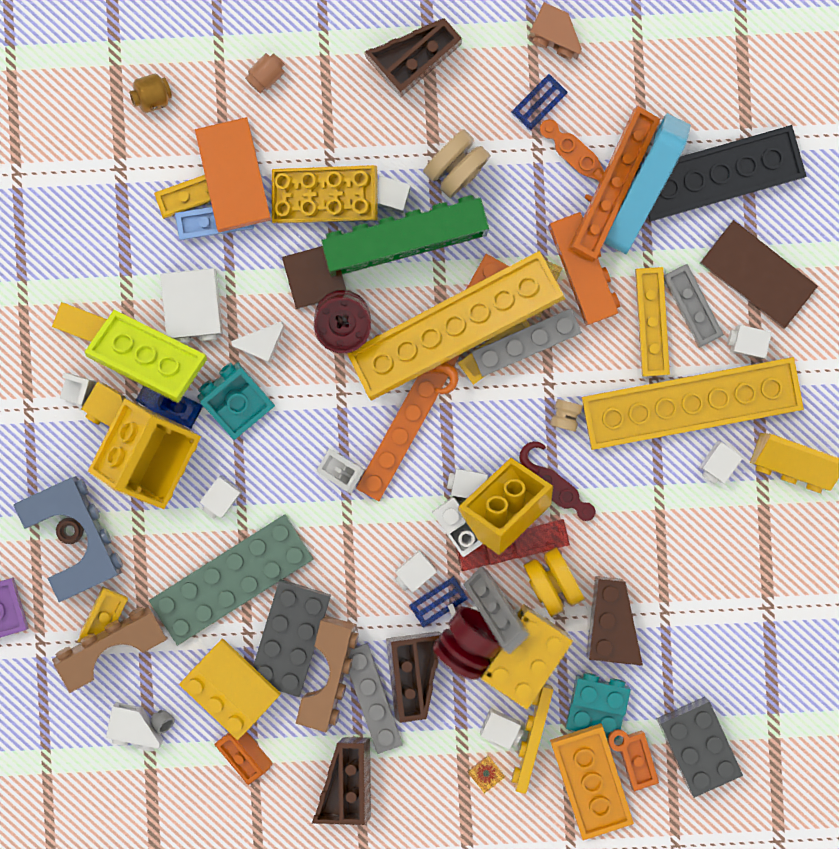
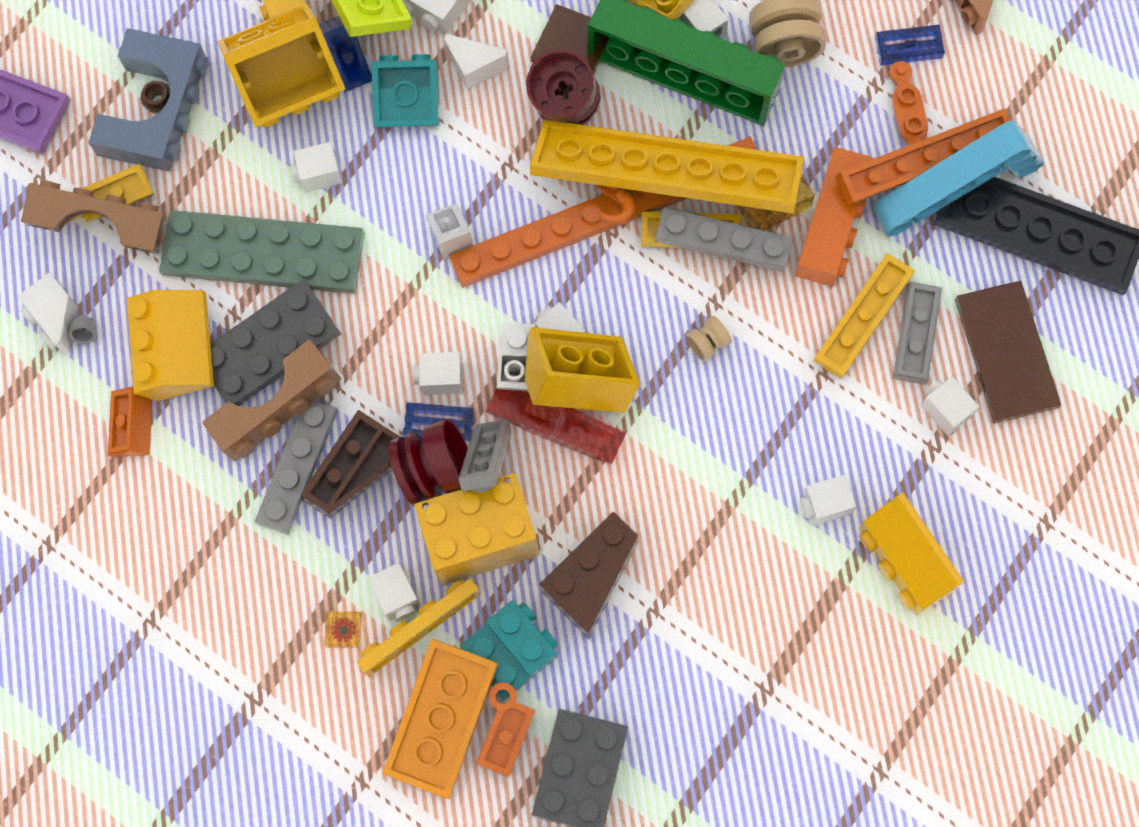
camera: 45 degrees right, 15 degrees down
reddish brown wedge [312,737,371,825] -> none
dark red piece [519,441,596,521] -> none
yellow wheel [523,547,585,618] -> none
yellow plate [581,357,804,450] -> none

